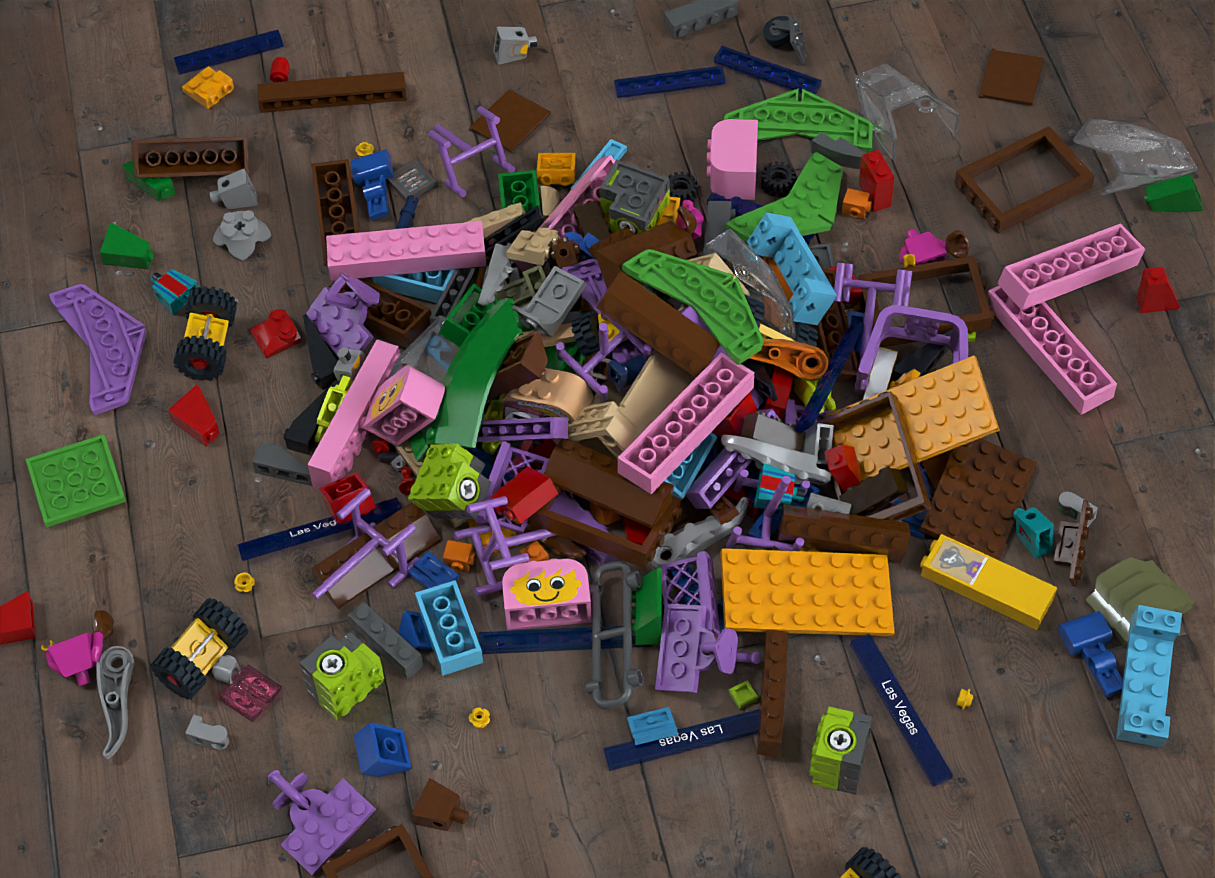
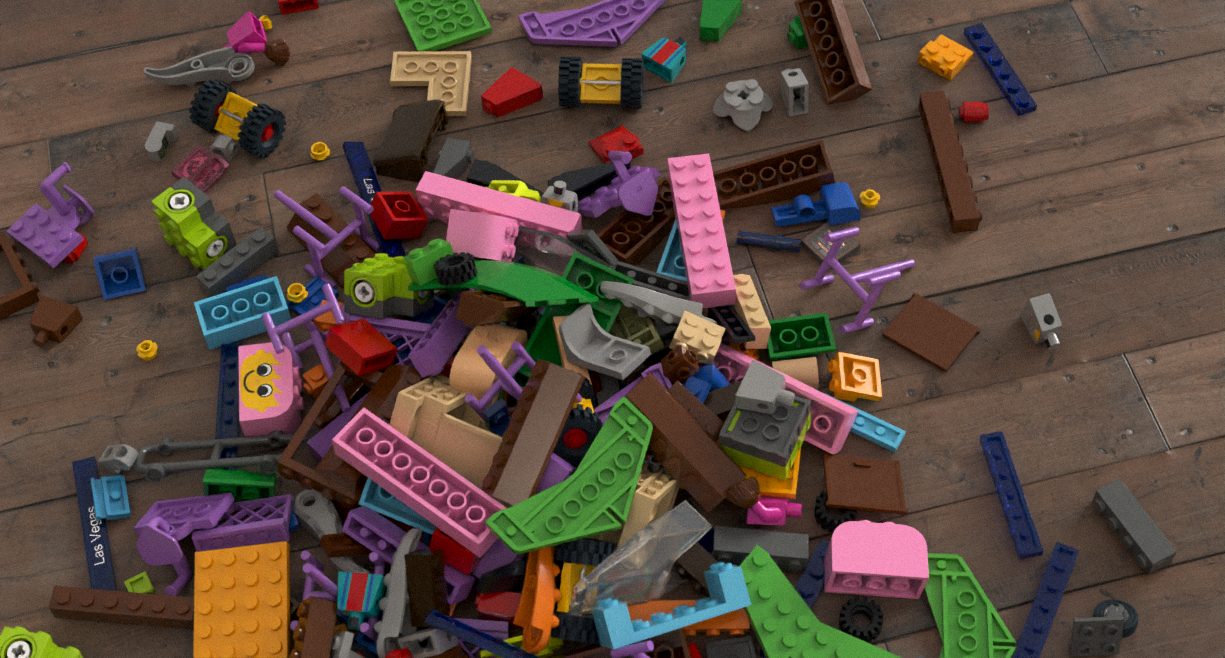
camera: 90 degrees right, 0 degrees up
none -> light grey leg [97,444,139,475]
none -> yellow plate [287,283,308,303]
none -> dark brown windscreen [373,99,448,183]
none -> tan plate [390,51,472,116]
none -> bright green brick [403,239,454,286]
none -> black tyre [434,252,477,286]
none -> dark grey tile [566,229,618,266]
none -> light grey torso [736,360,795,414]
none -> reddish brown piece [823,453,908,515]

